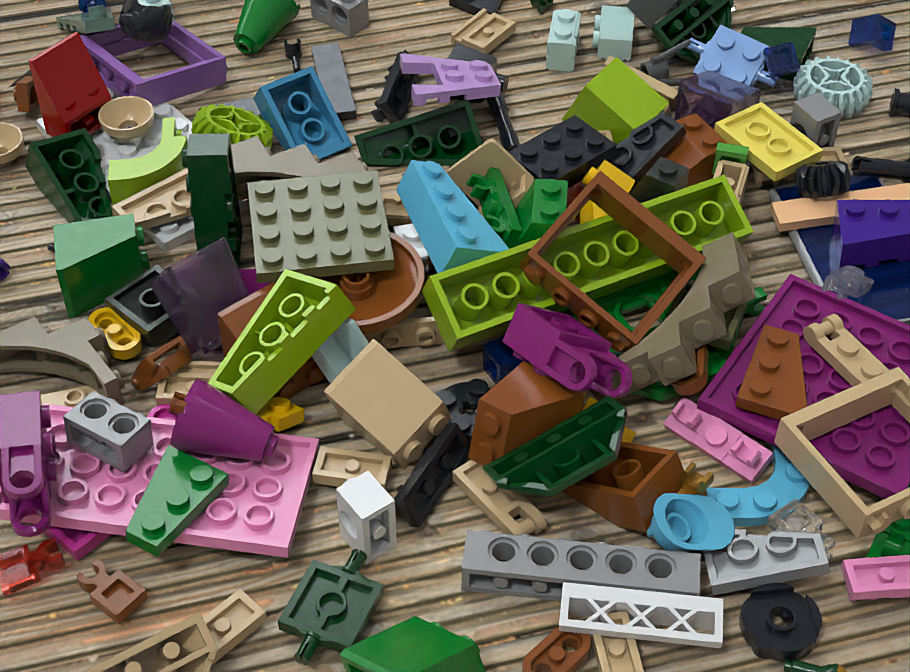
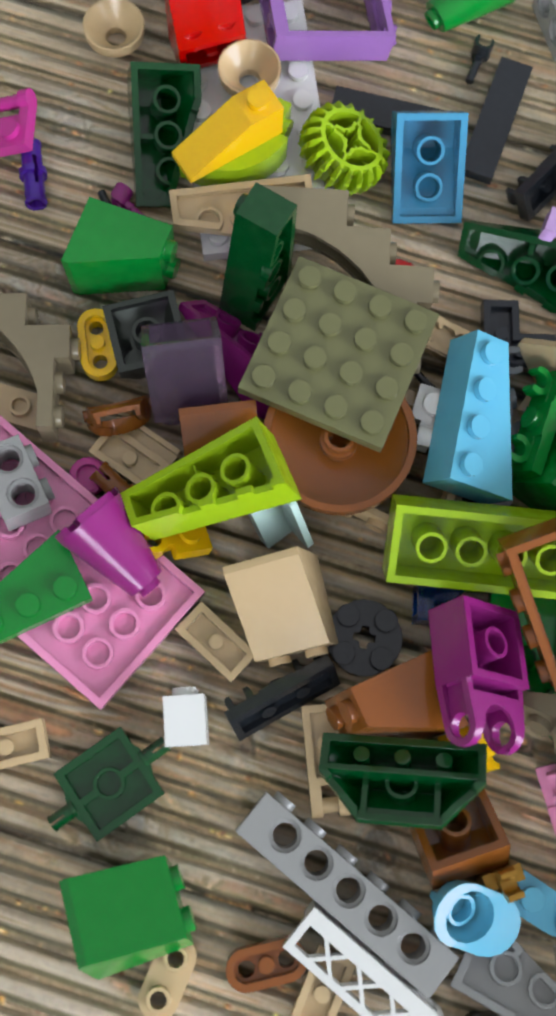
camera: 25 degrees right, 30 degrees up
none -> yellow slope [171,79,284,183]

